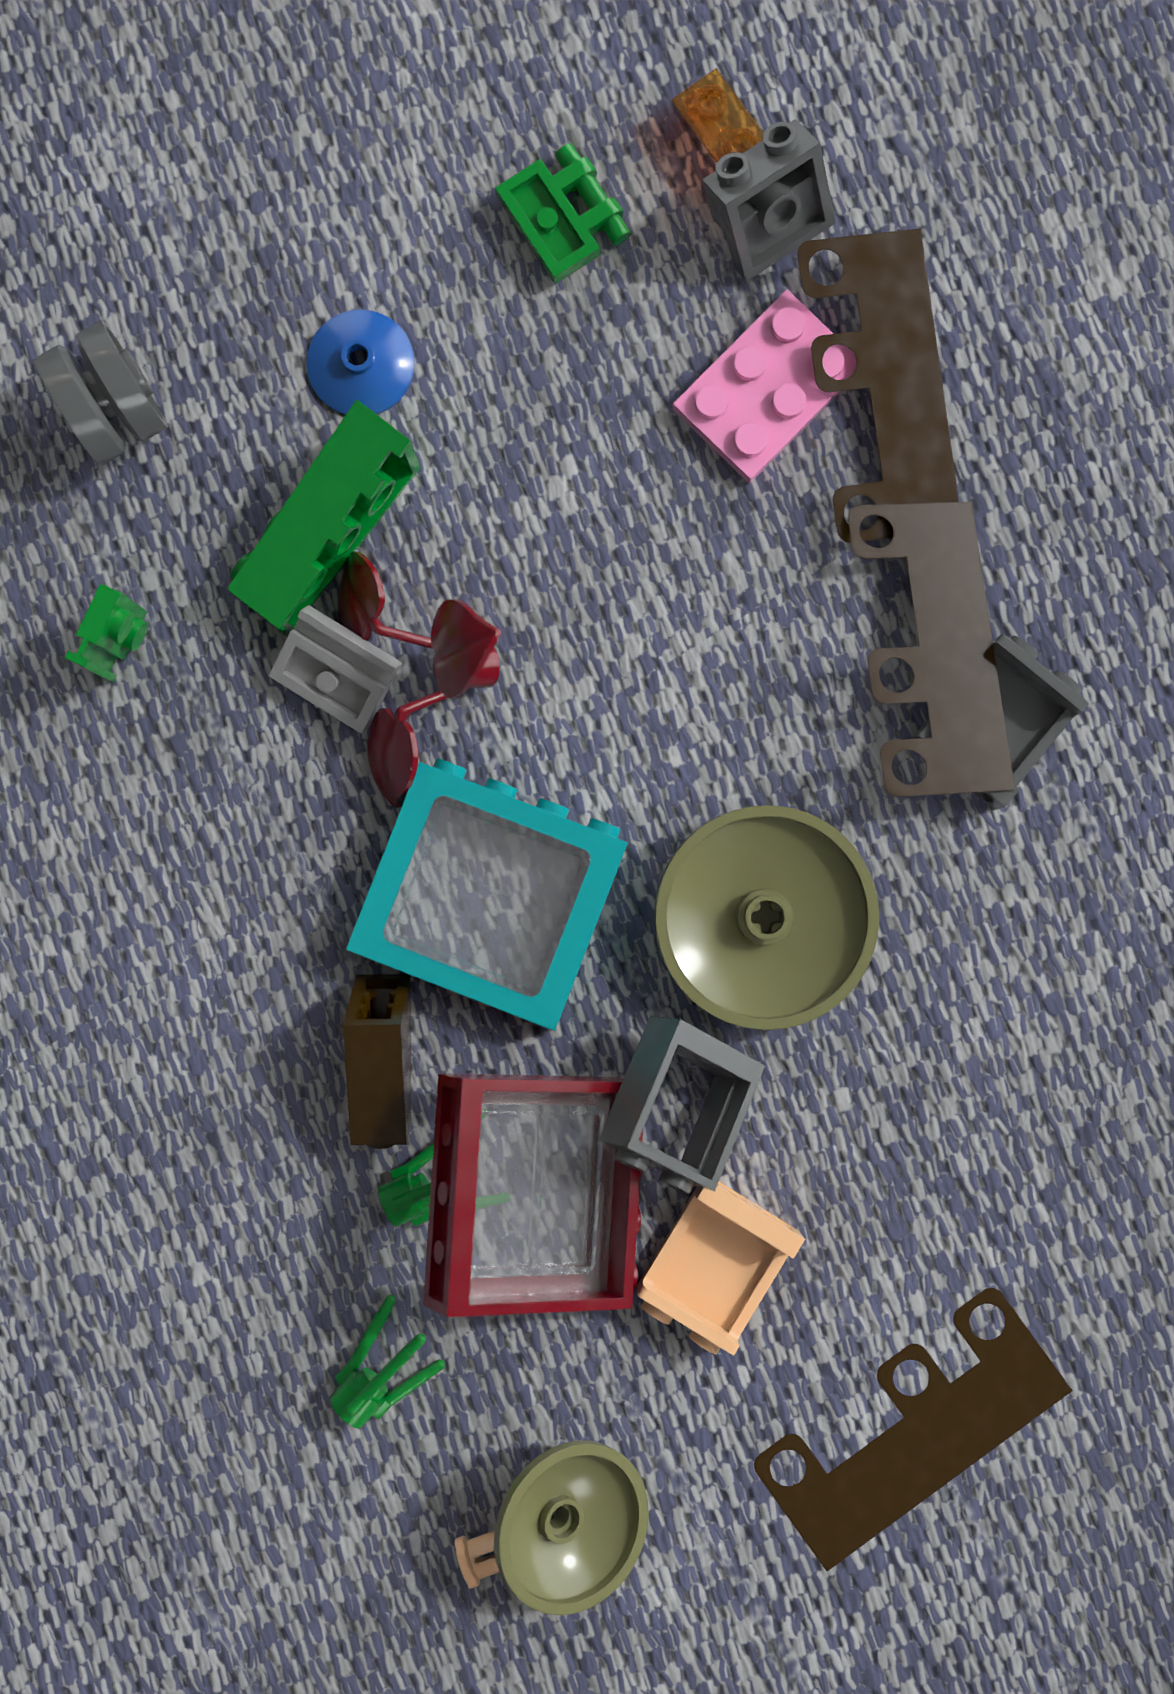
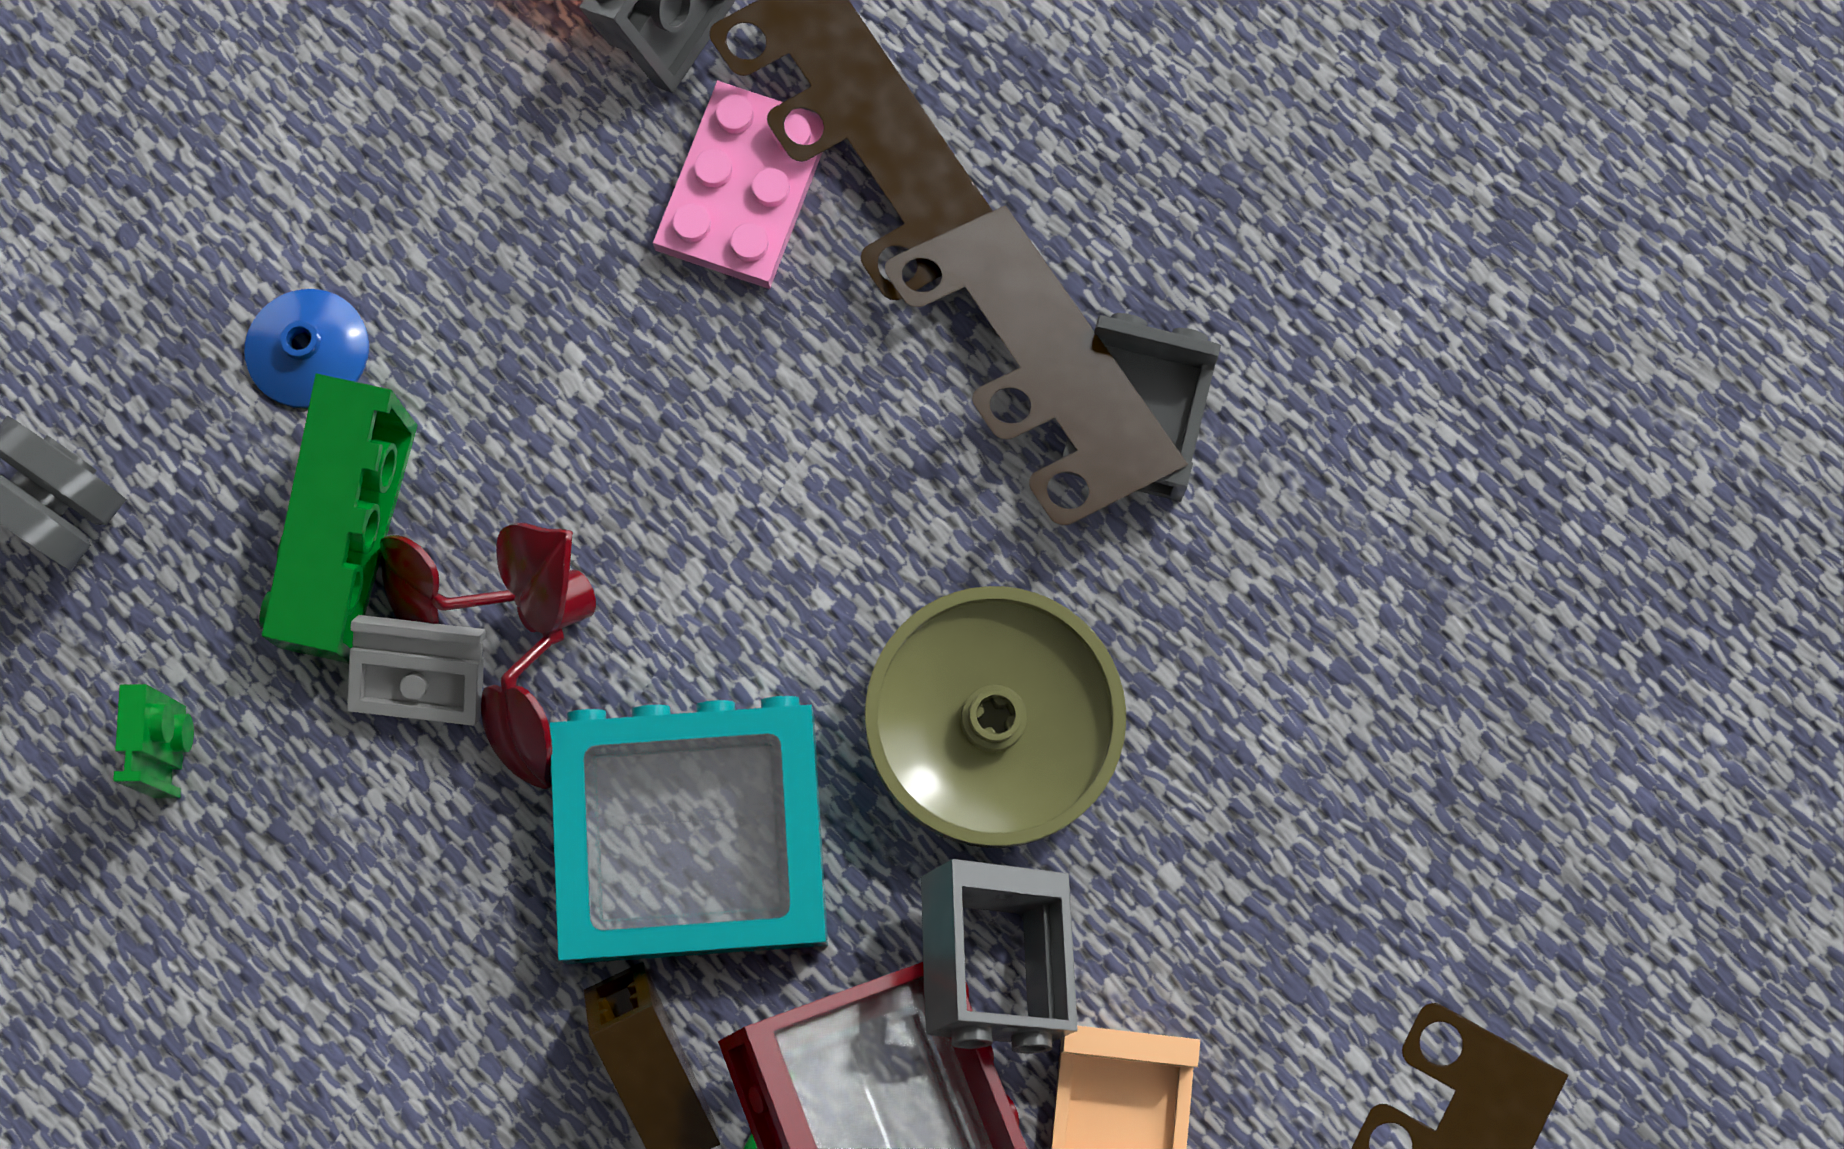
camera: 30 degrees left, 10 degrees down
green plate [495,143,632,284] -> none

